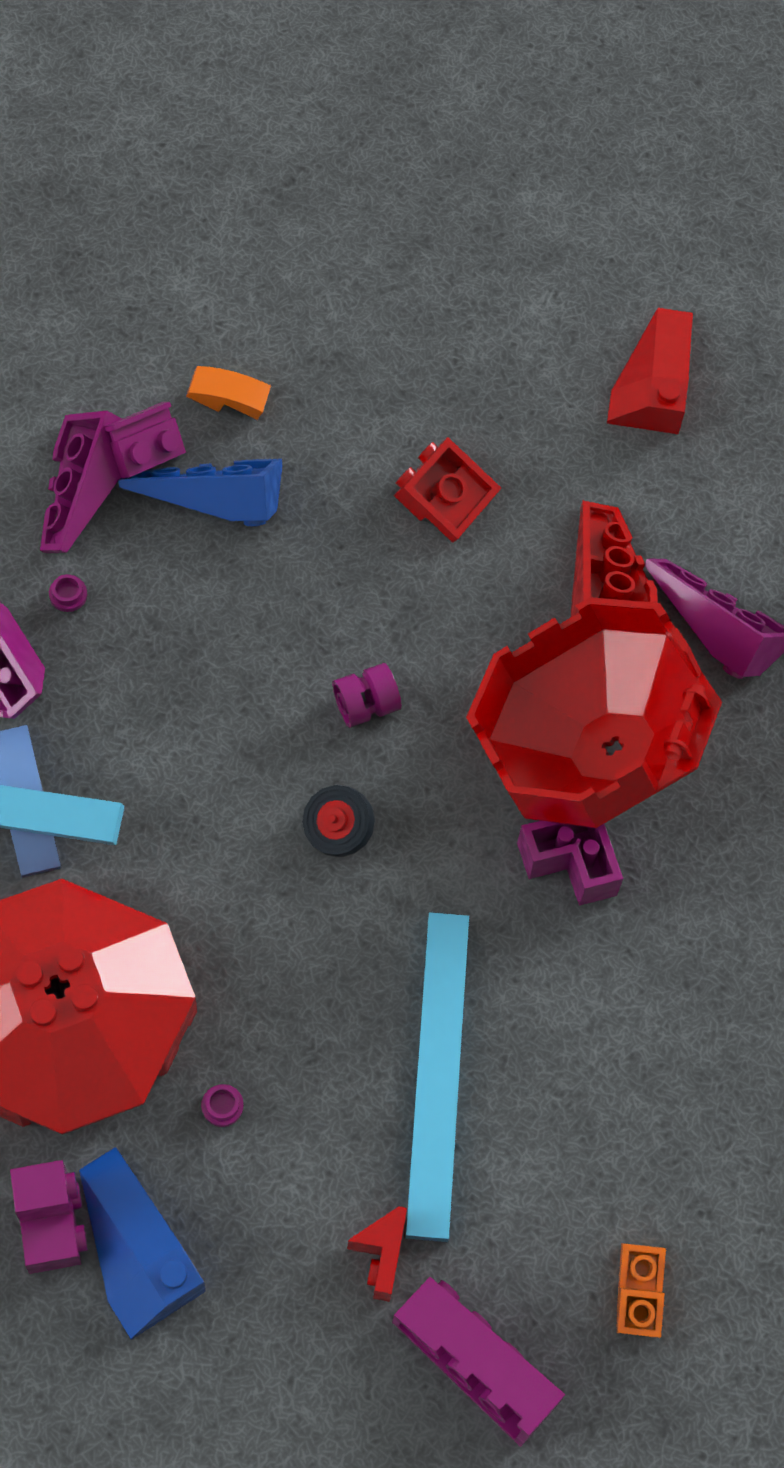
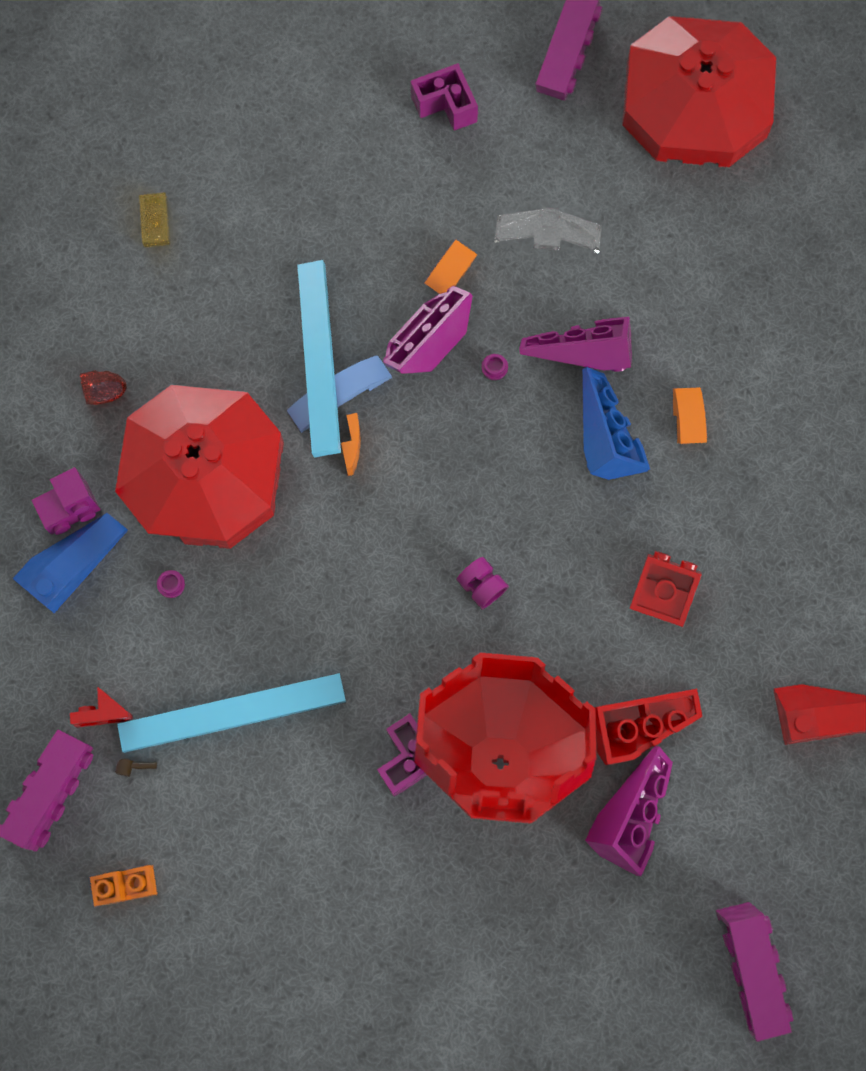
camera: 80 degrees right, 10 degrees up
magenta plate [104,401,186,478] -> none
black wheel [302,785,375,857] -> none
none -> dark brown hand [115,759,157,777]
none -> orange slope [341,413,361,476]

